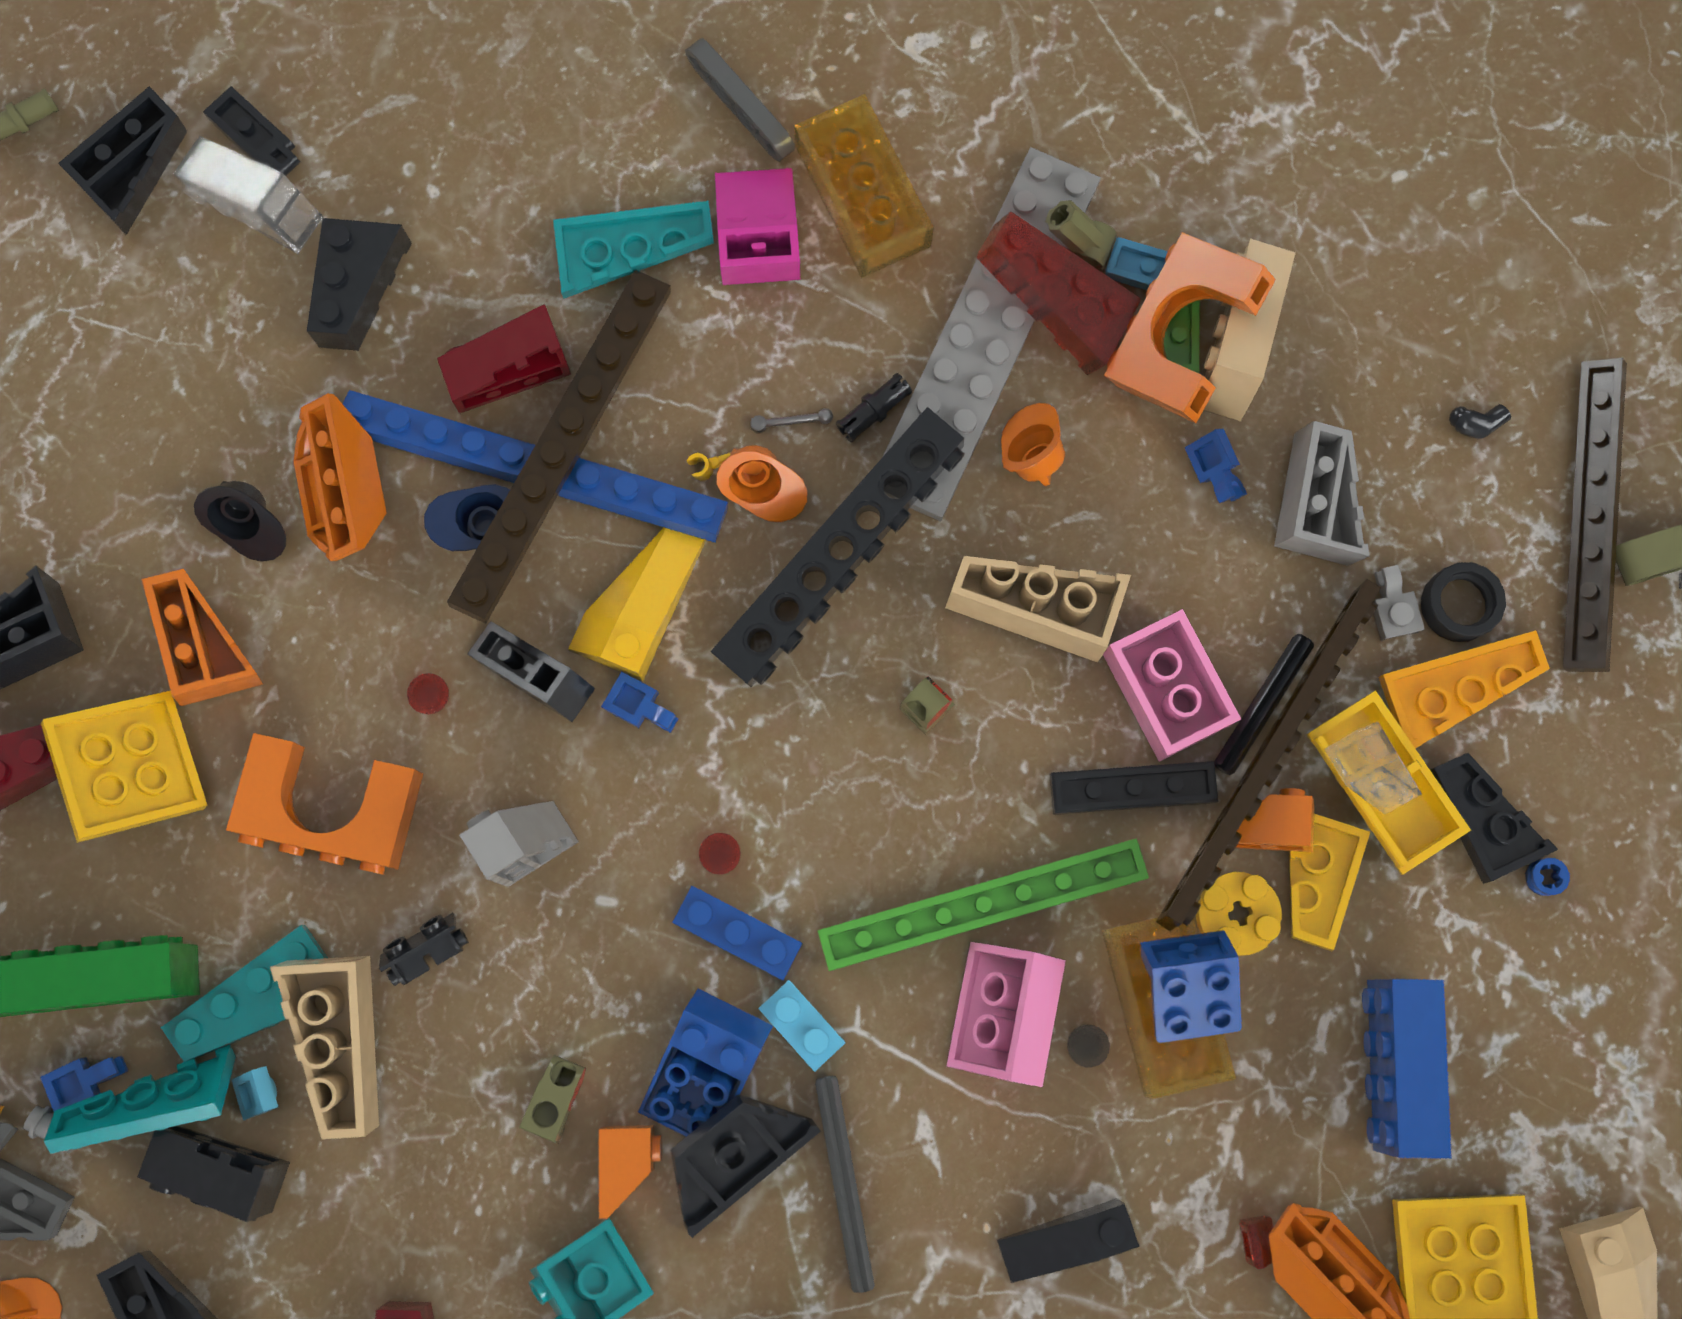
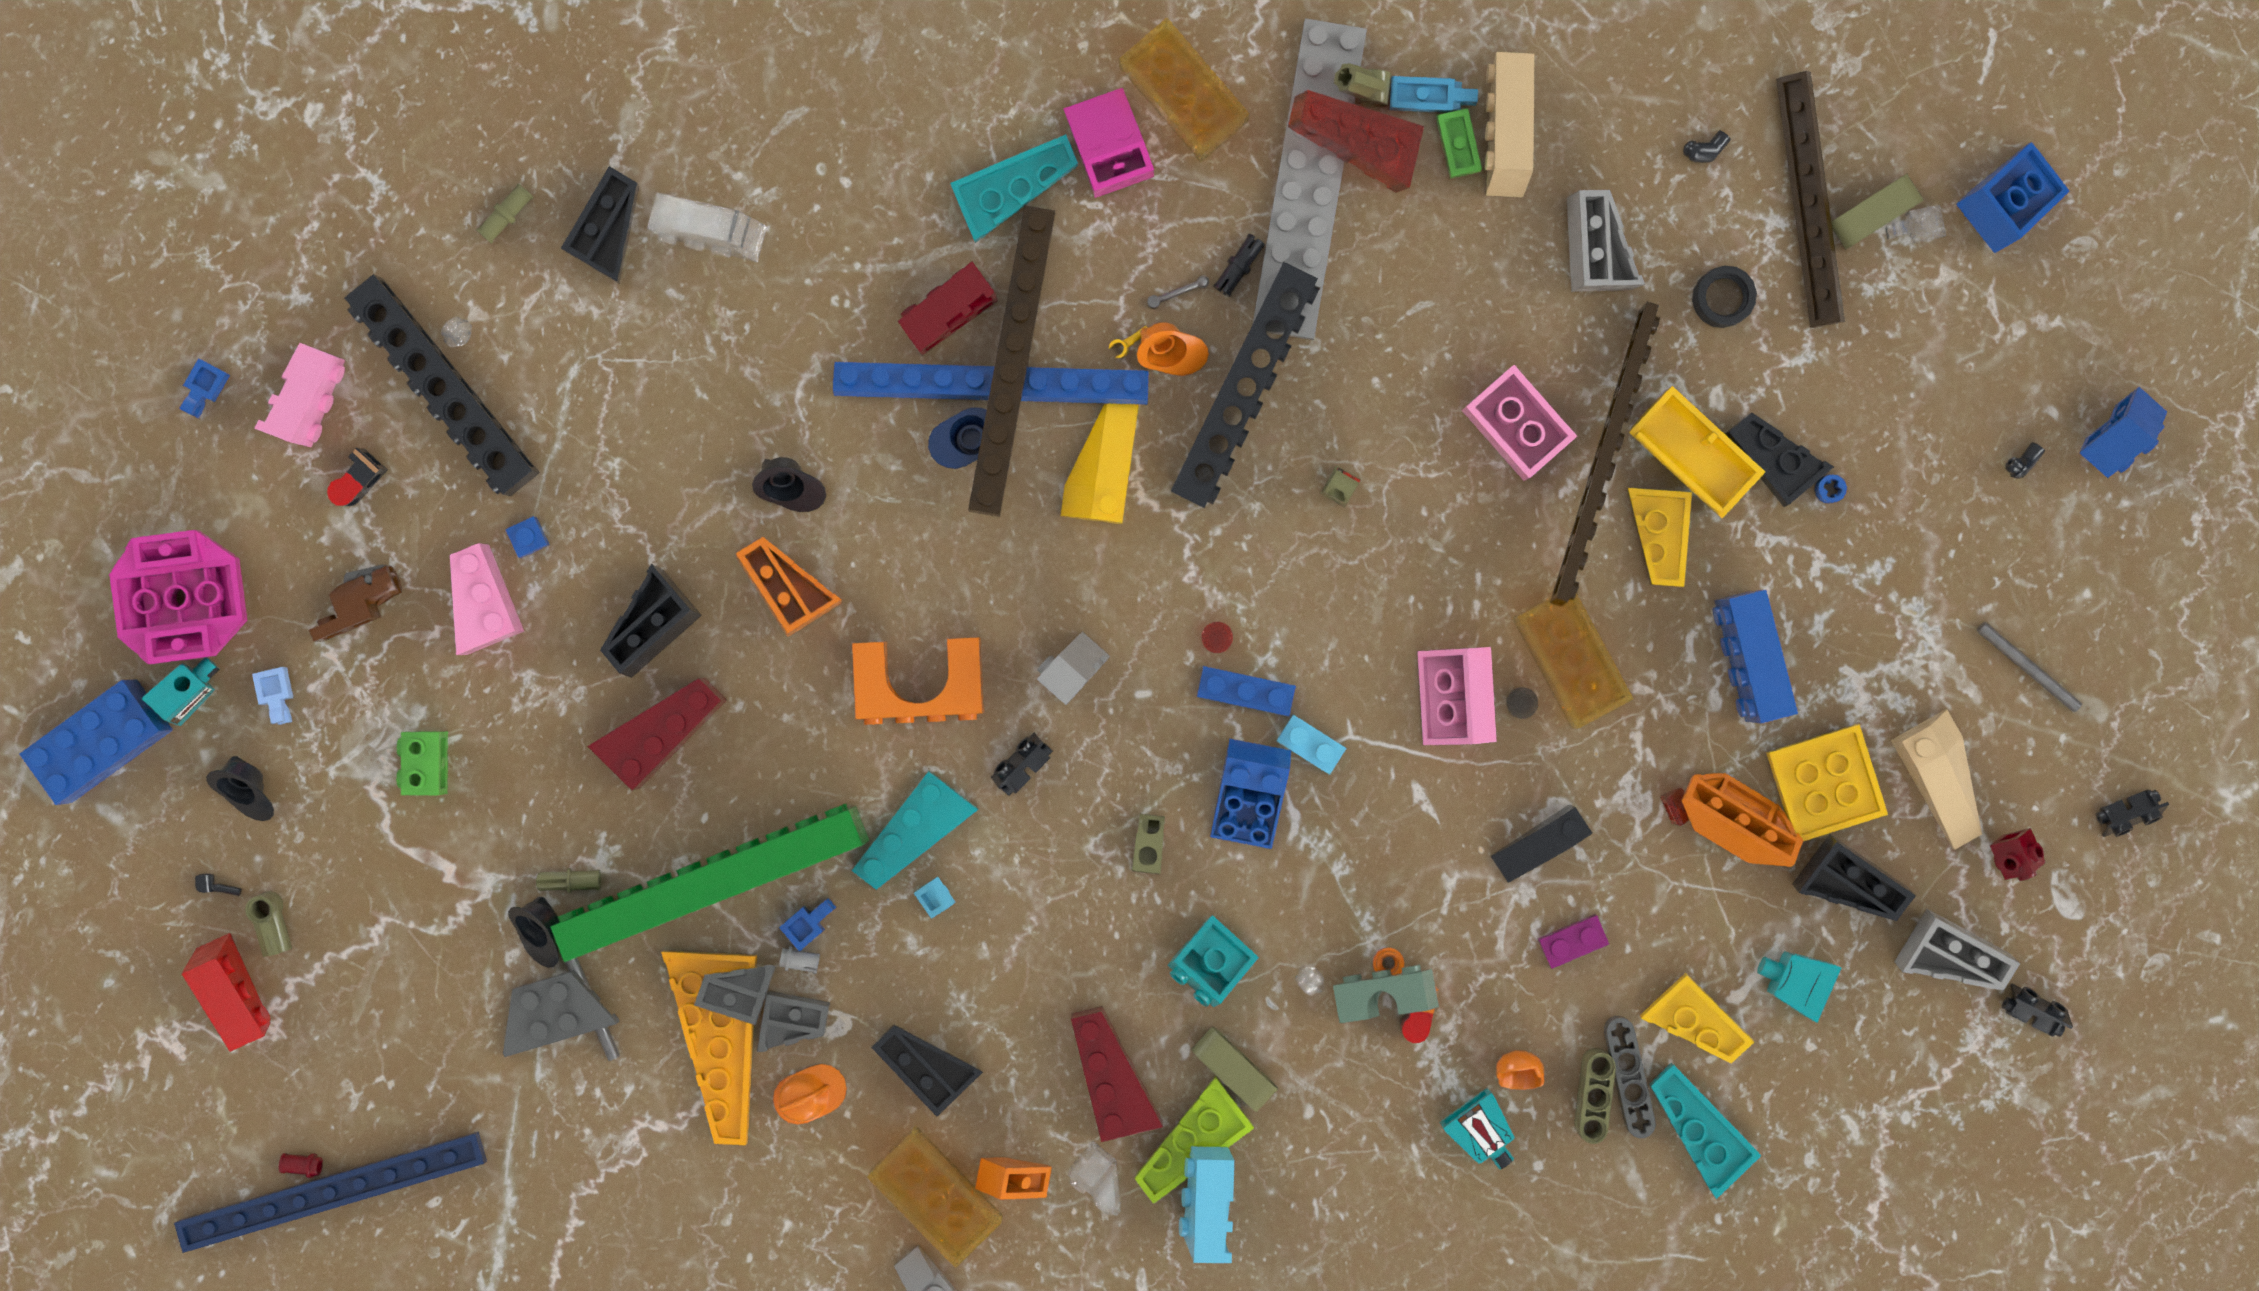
camera: 15 degrees left, 10 degrees up
yellow plate [41,690,207,843] -> none
teal wing [44,1045,236,1154] -> none
black wedge [137,1125,290,1222] -> none
black hinge [203,86,301,178] -> none
tan wedge [270,956,379,1139] -> none
orange wedge [293,393,387,561] -> none
black wedge [307,218,412,351] -> none
clear red plate [407,673,449,715] -> none
black slope [468,621,595,722] -> none
orange slope [599,1125,662,1219] -> none
blue plate [601,671,679,733] -> none
black wing [670,1094,821,1238] -> none
dark grey beam [685,38,795,162] -> none
dark grey axle [815,1075,875,1293] -> none
bright green plate [817,838,1149,971] -> none
tan wedge [945,556,1131,663] -> none
orange piece [1001,403,1065,486] -> none
black tile [1049,761,1219,815] -> none
orange arch [1104,232,1276,423] -> none
blue bracket [1140,930,1242,1043] -> none
blue plate [1184,428,1247,503] -> none
yellow plate [1196,872,1282,956] -> none
black axle [1214,634,1314,775] -> none
orange slope [1235,788,1315,852] -> none
clear slope [1324,722,1422,814] -> none
light grey plate [1374,565,1425,641] -> none
light orange wing [1378,630,1550,749] -> none

